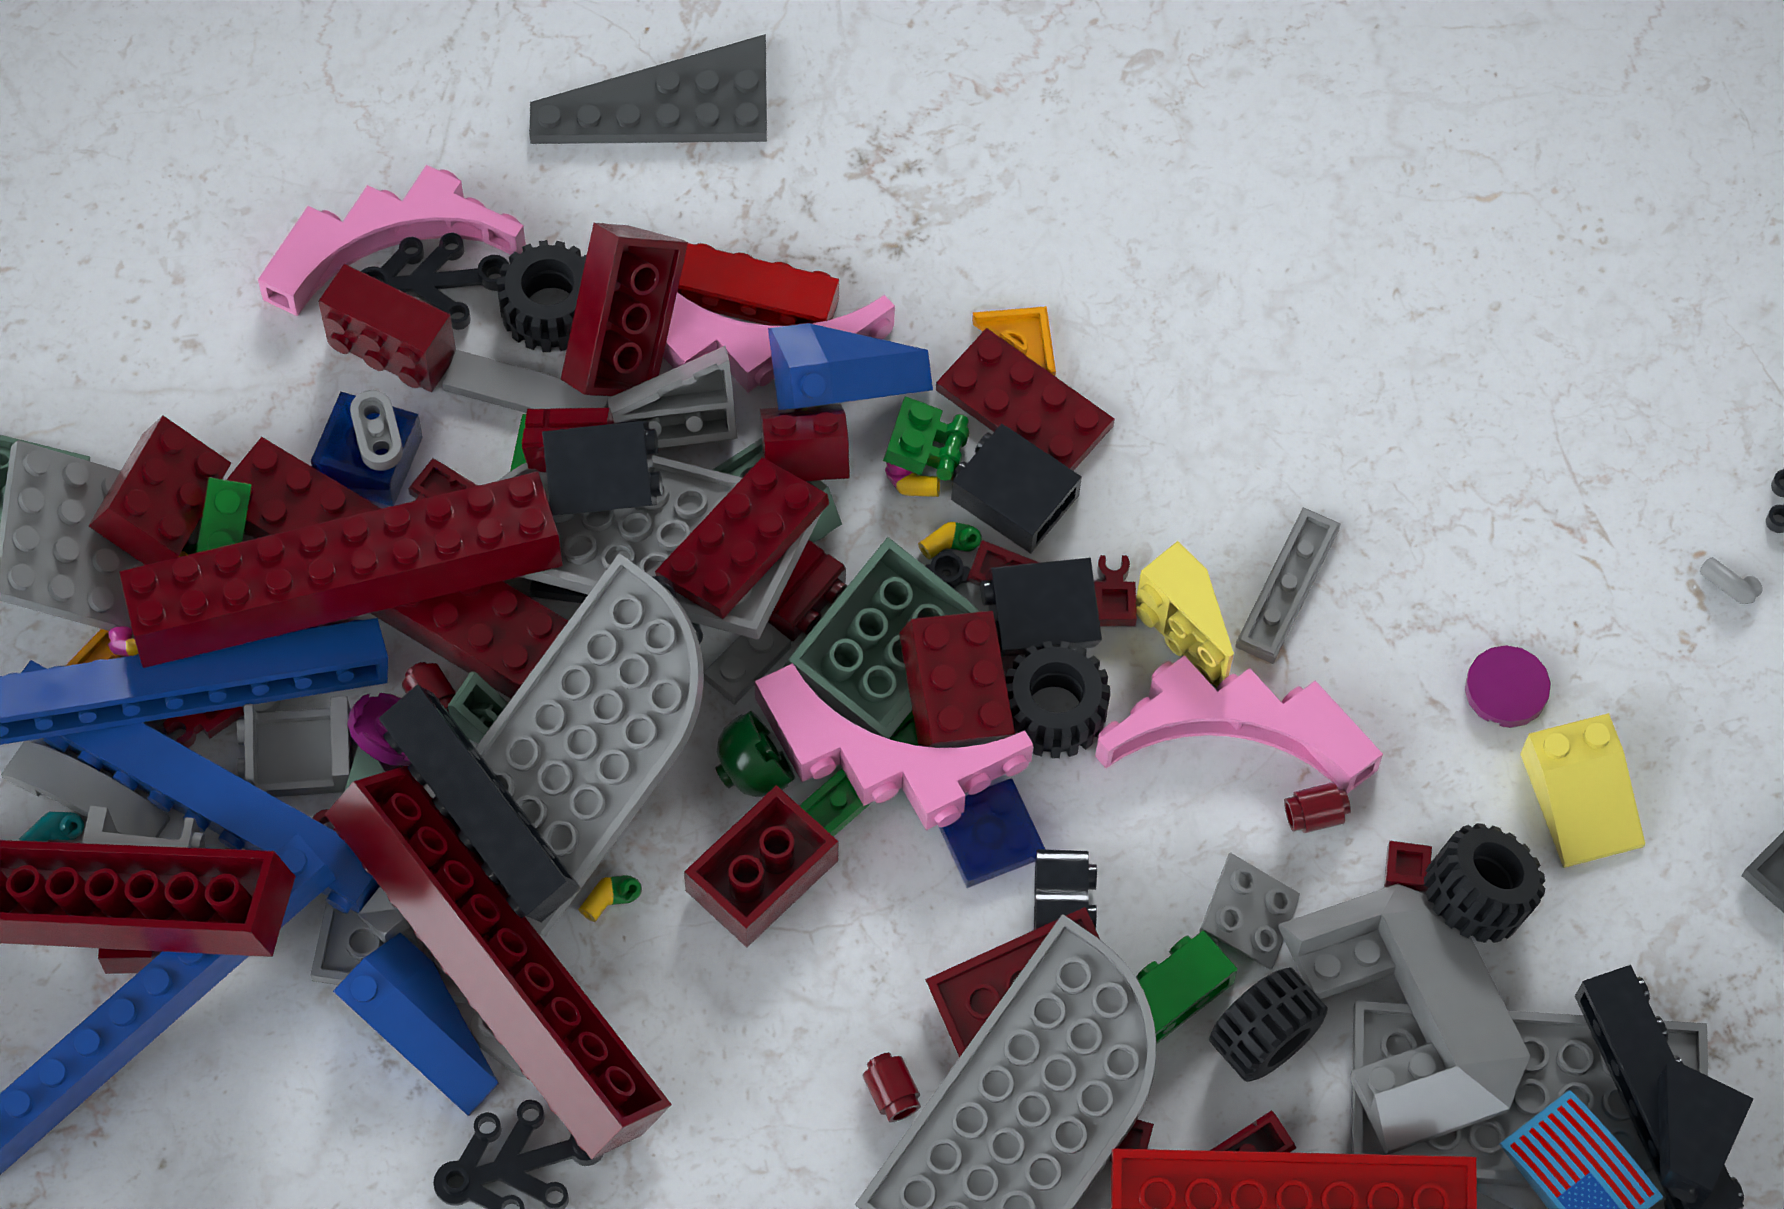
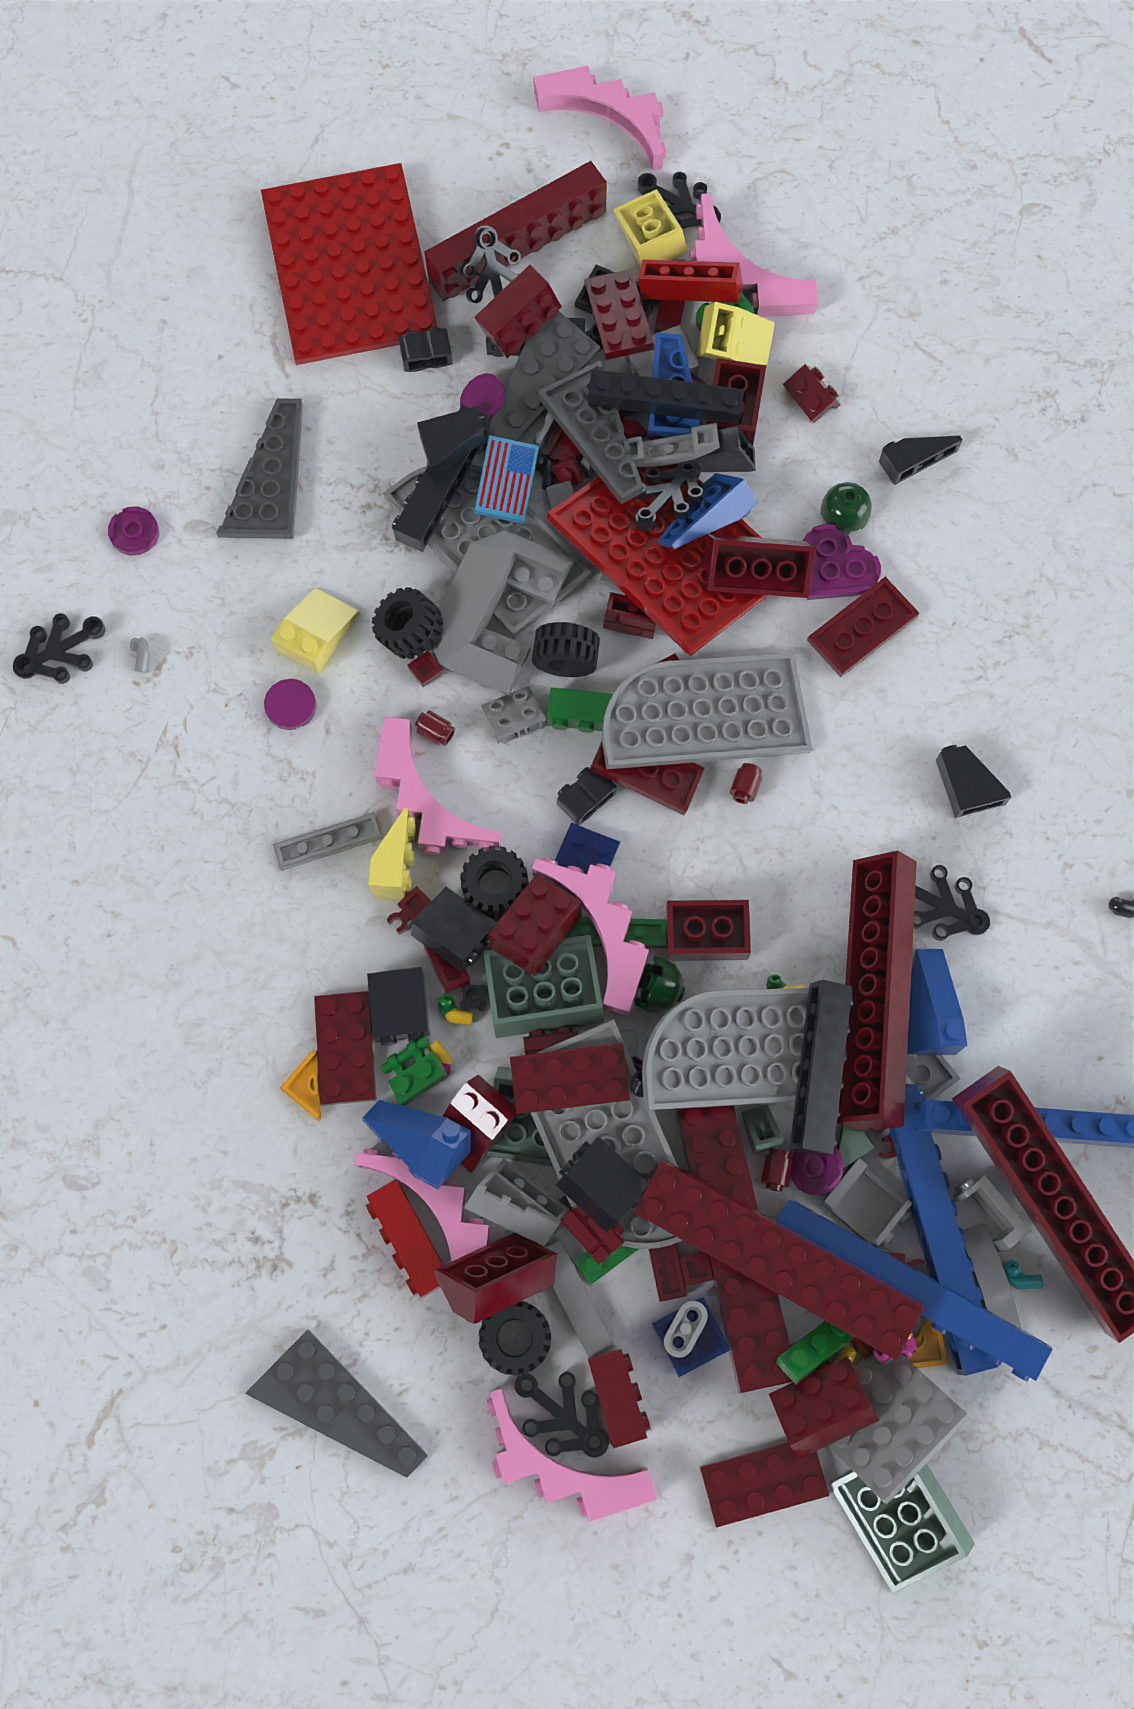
camera: 130 degrees left, 10 degrees up
none -> dark red plate [700,1442,829,1528]

